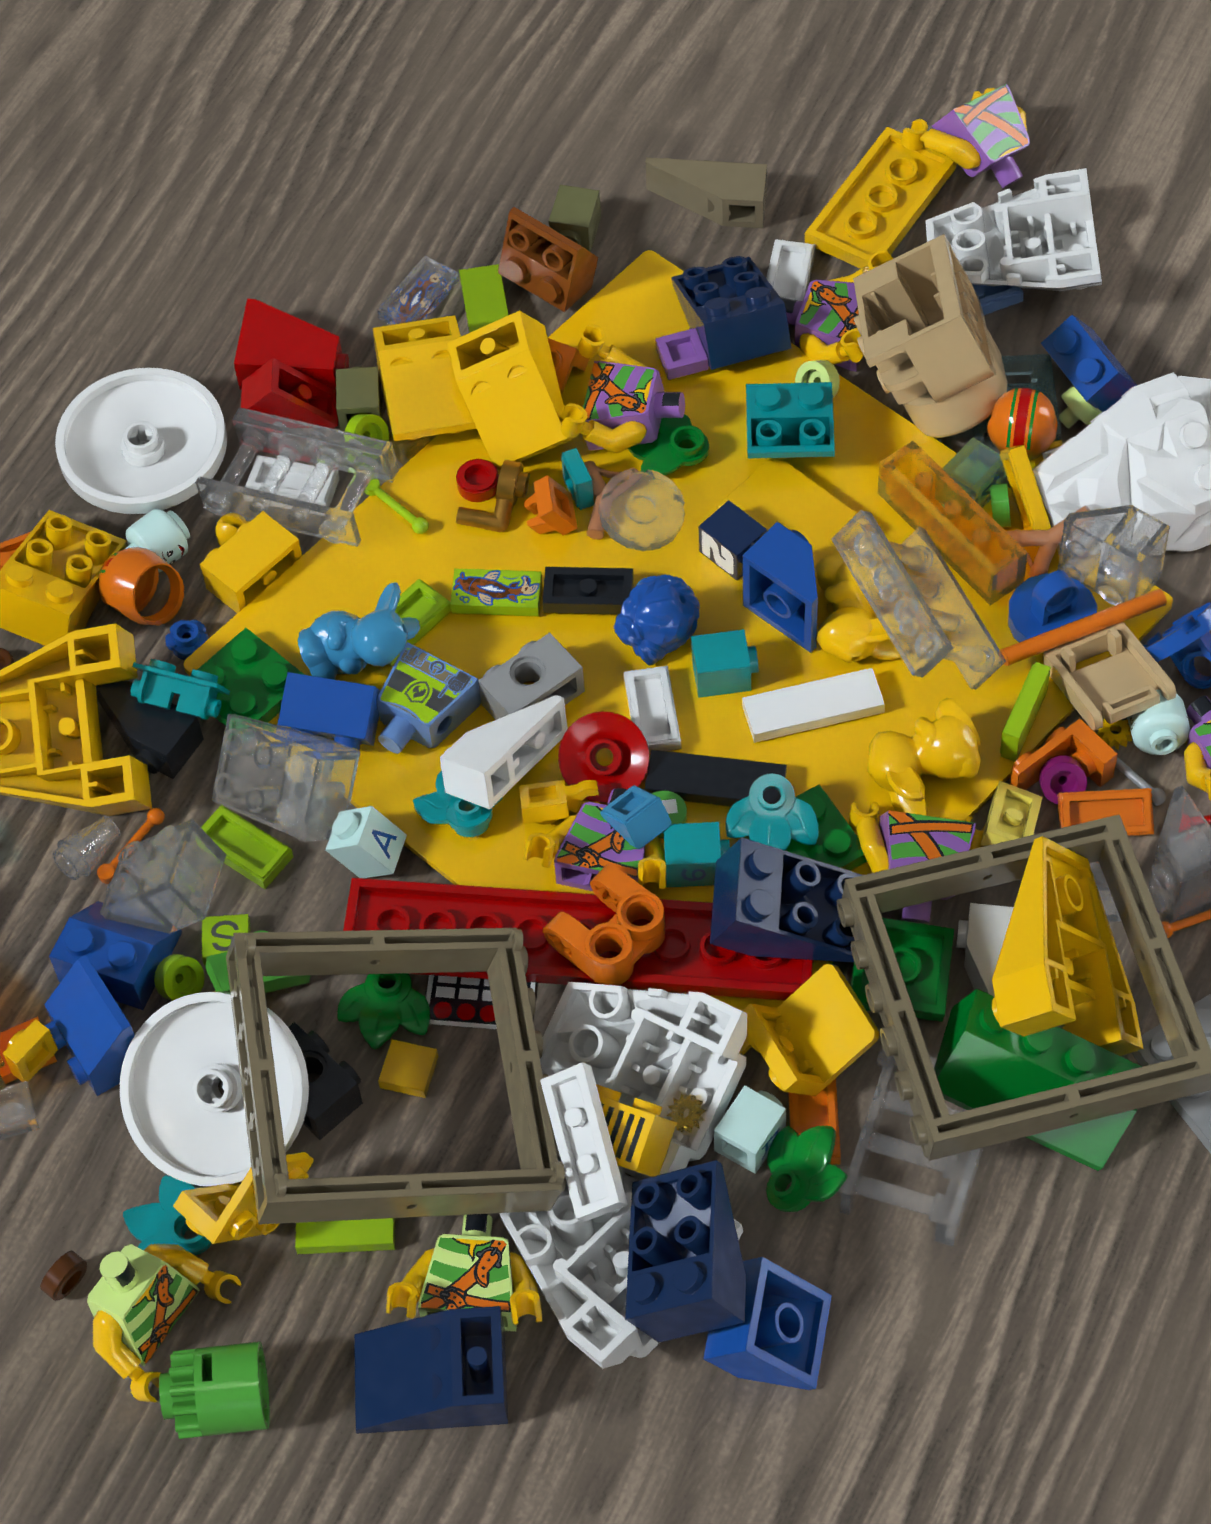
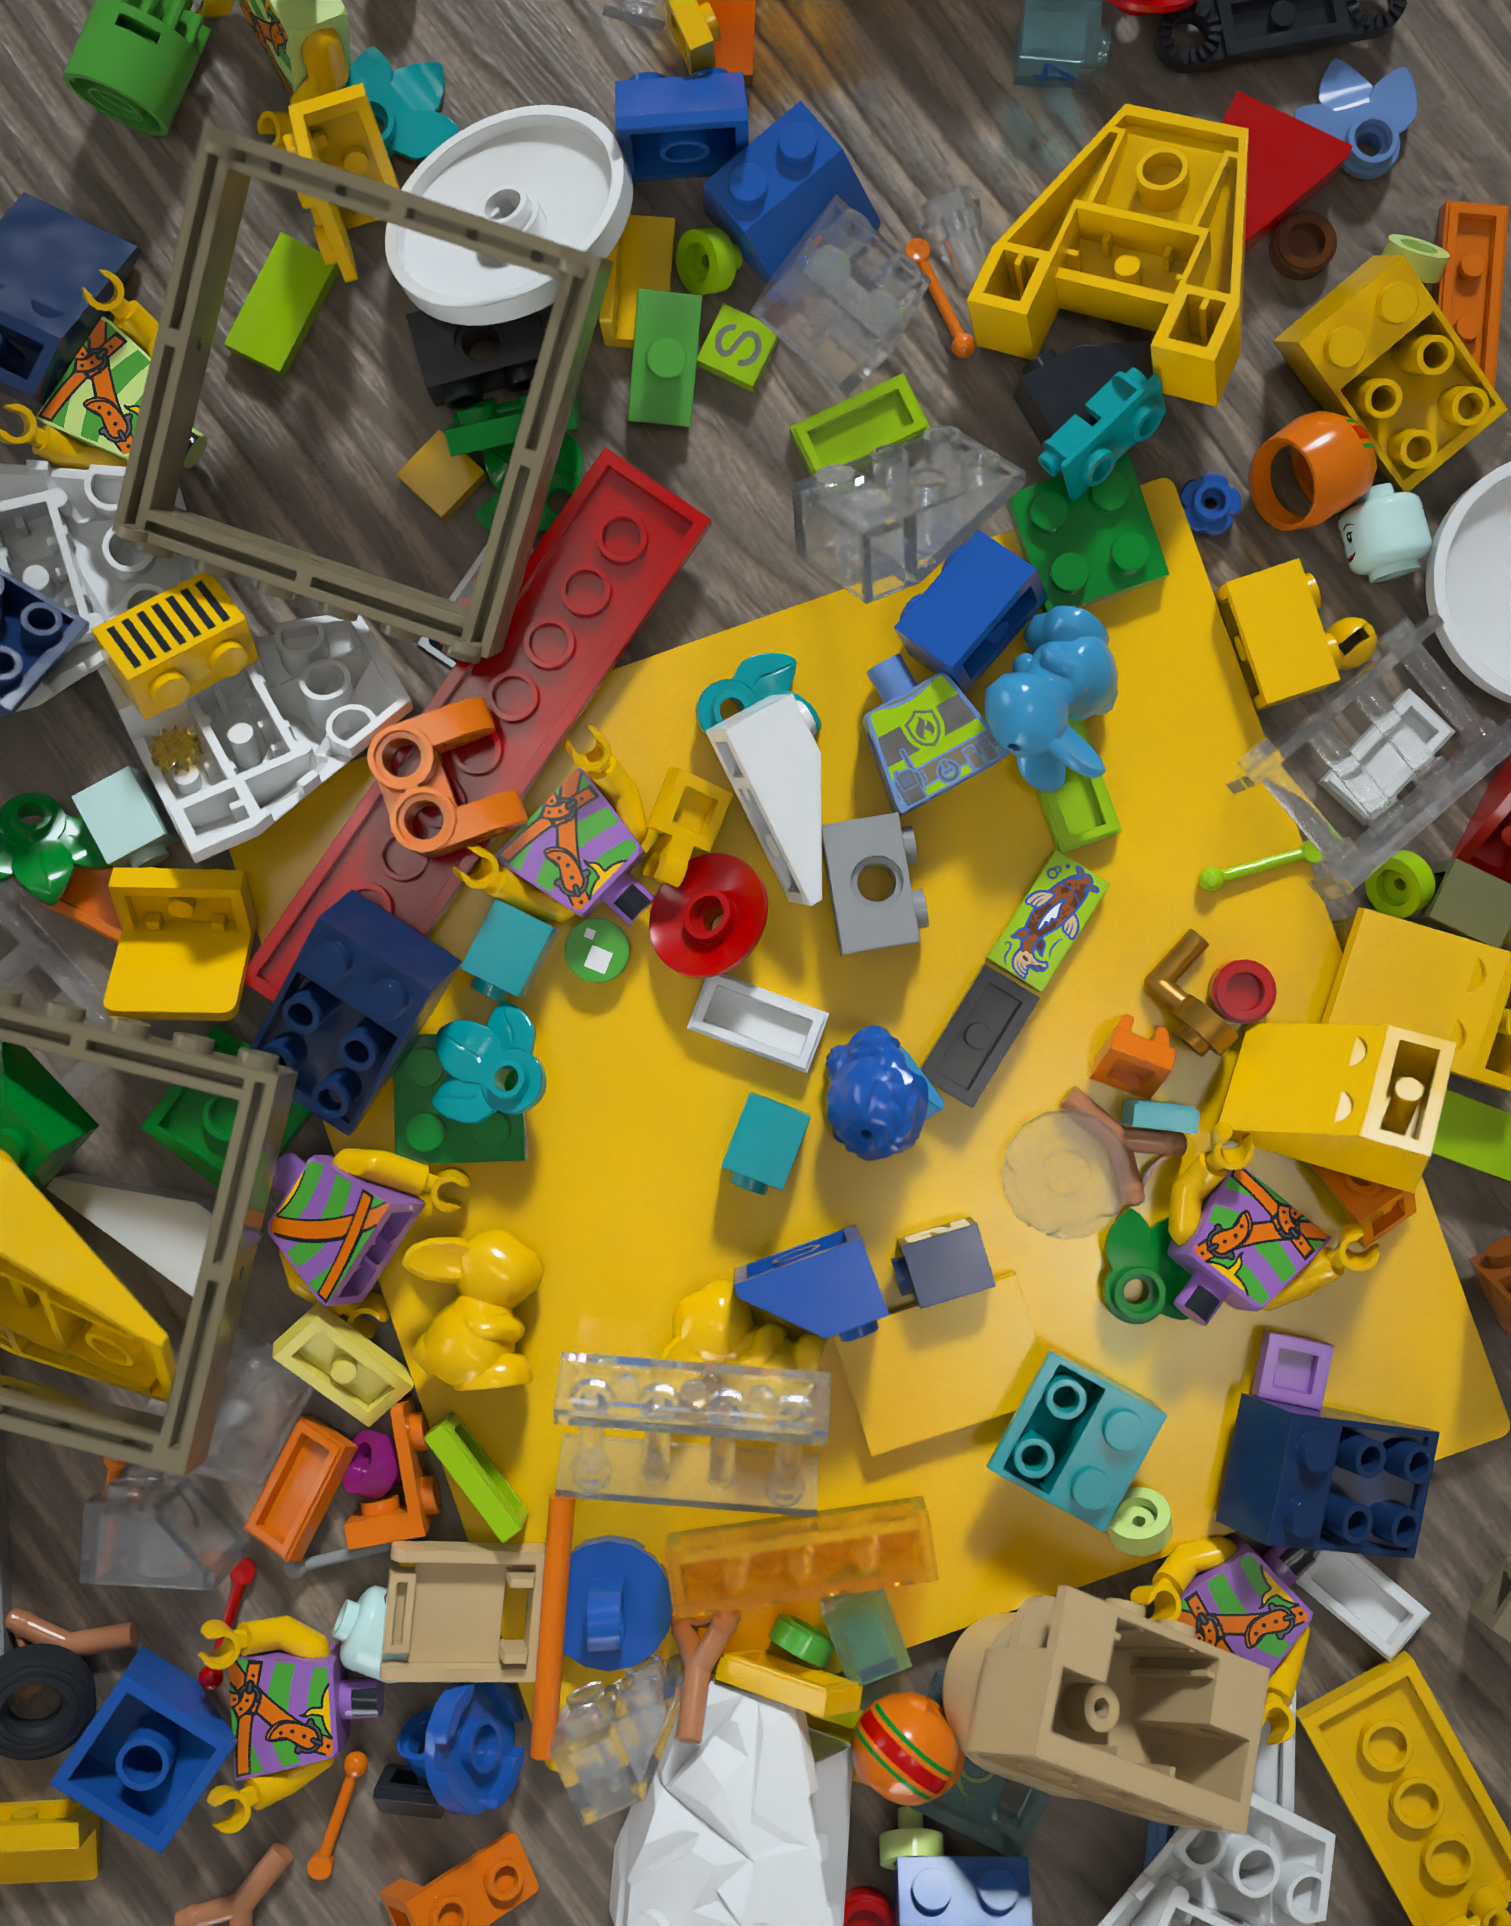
camera: 110 degrees right, 30 degrees up
light aqua brick [325,806,407,878] -> none
white plate [540,1062,628,1222] -> none
dark azure slope [600,785,671,849] -> none
black tile [645,750,787,806] -> none
white tile [742,668,885,743] -> none
none -> green plate [444,390,582,457]

